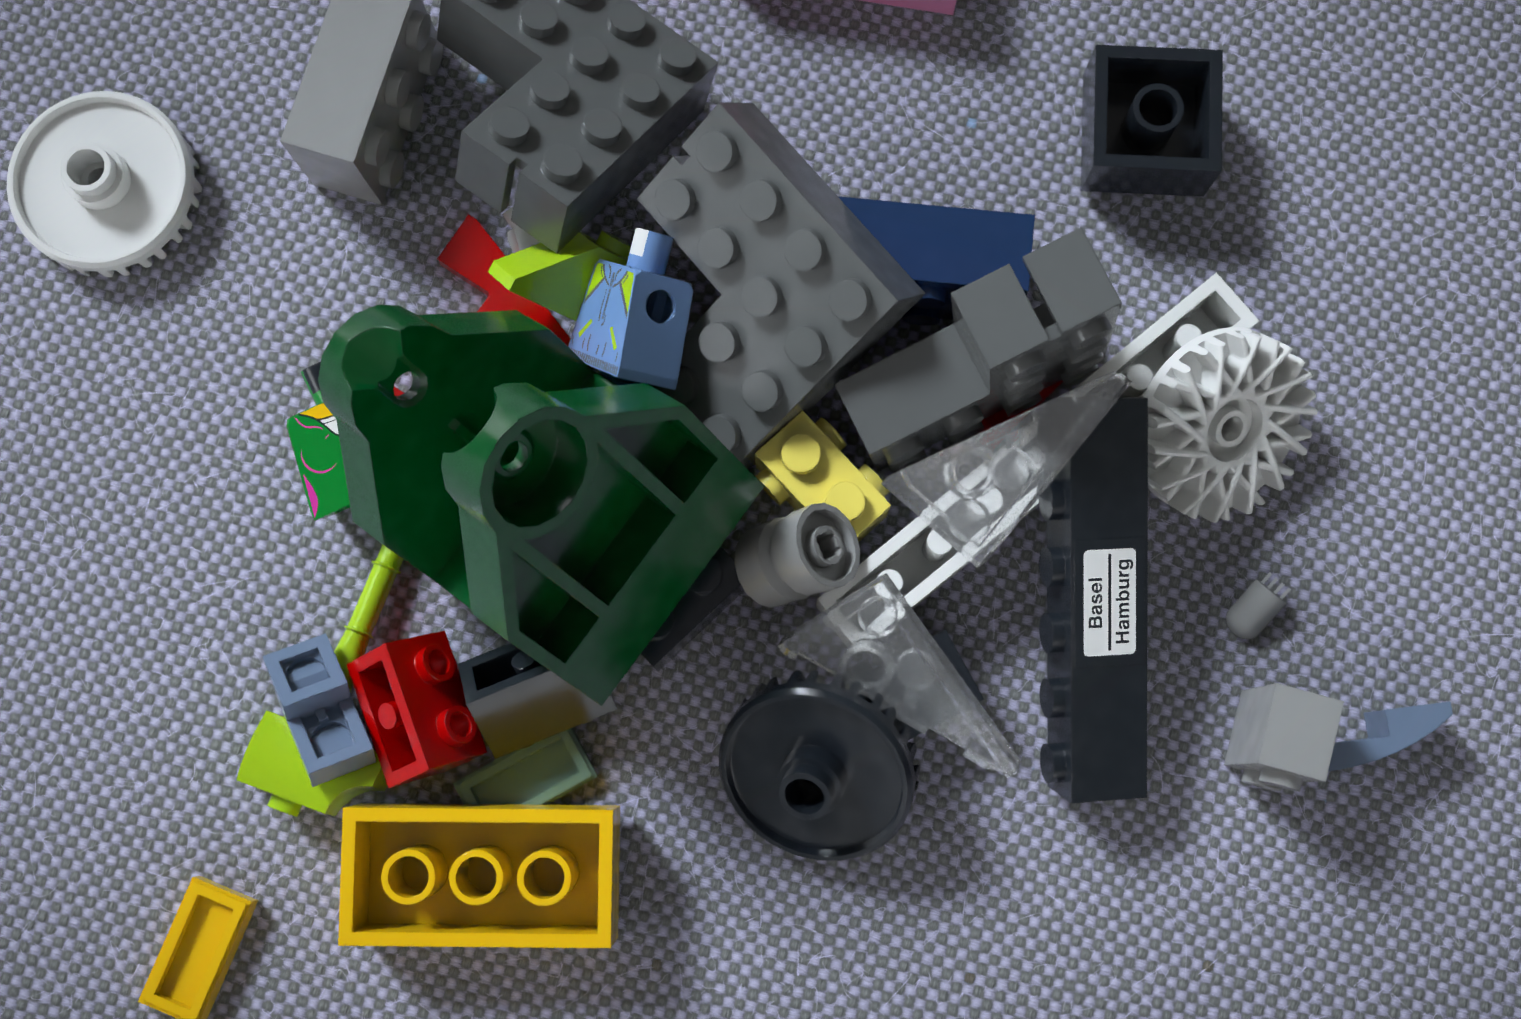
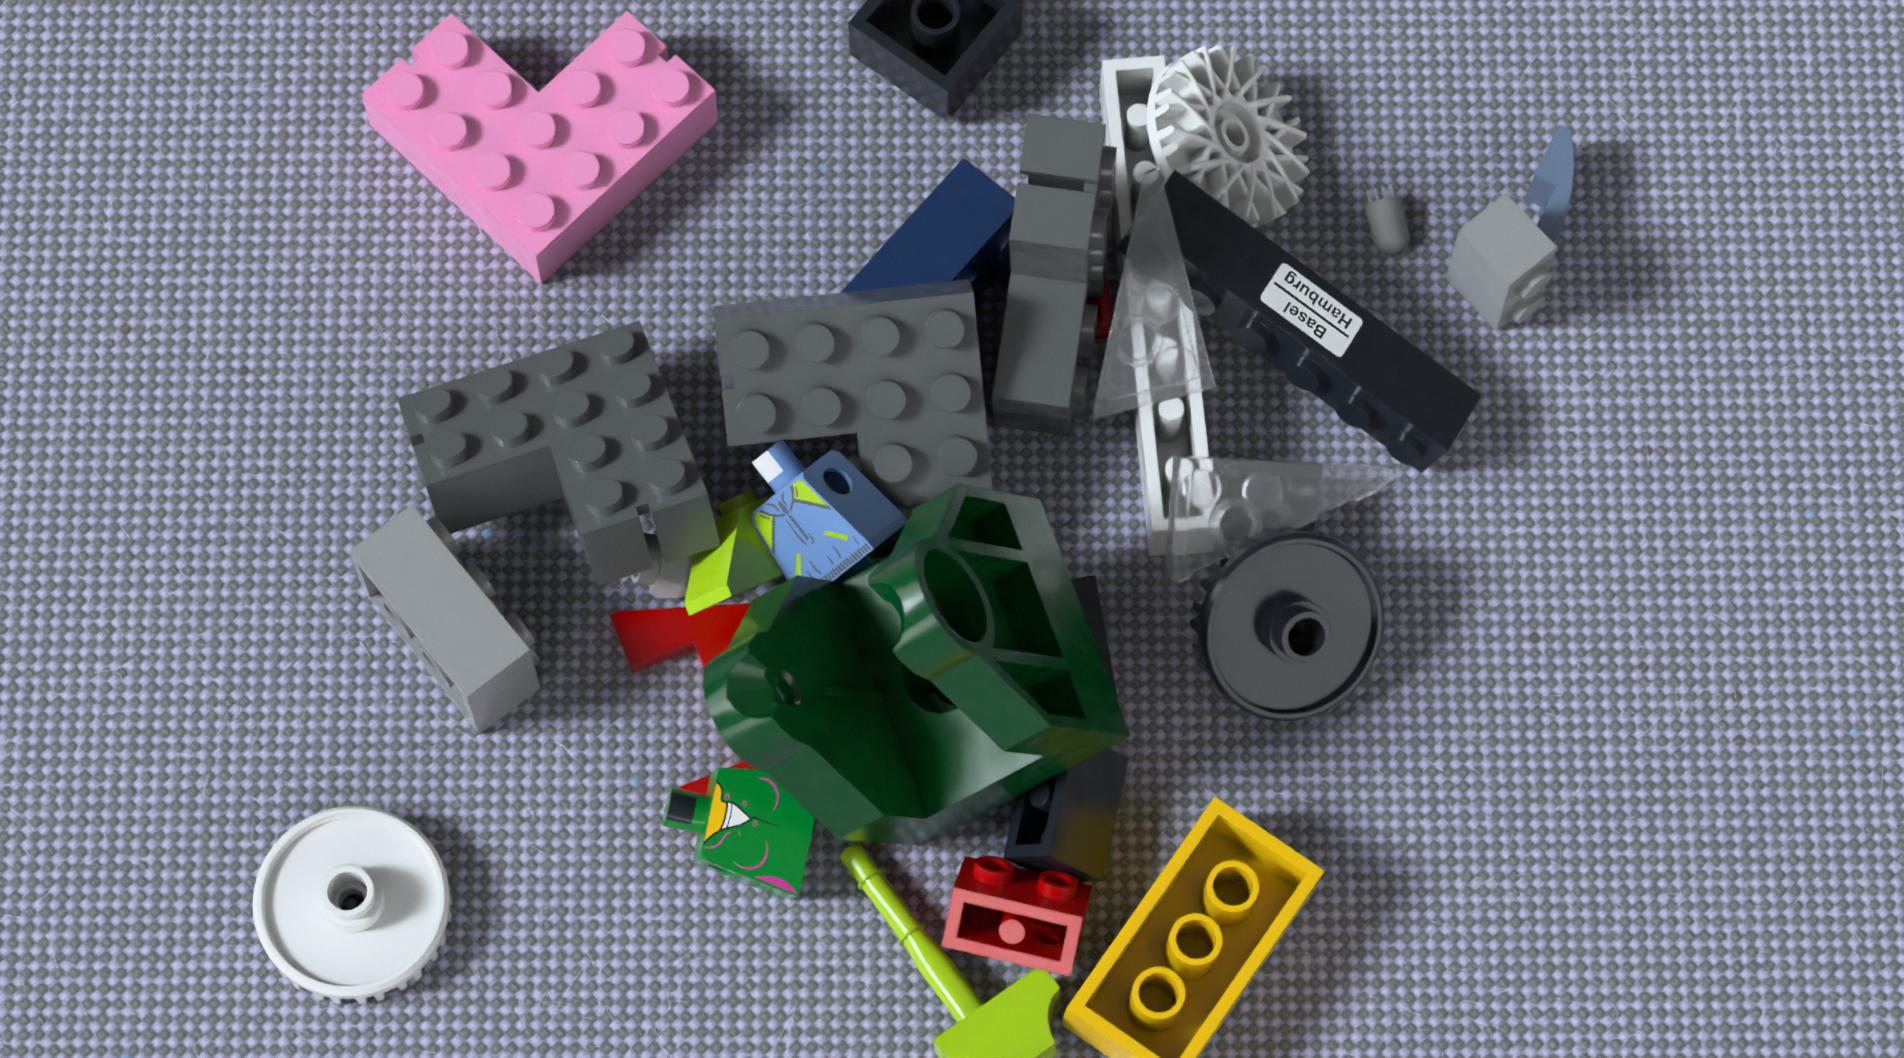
camera: 60 degrees left, 10 degrees down
sand blue slope [262,633,376,787] -> none
sand green tile [453,728,598,805] -> none
light grey wheel [734,503,860,608] -> none
light yellow brick [755,411,891,542] -> none

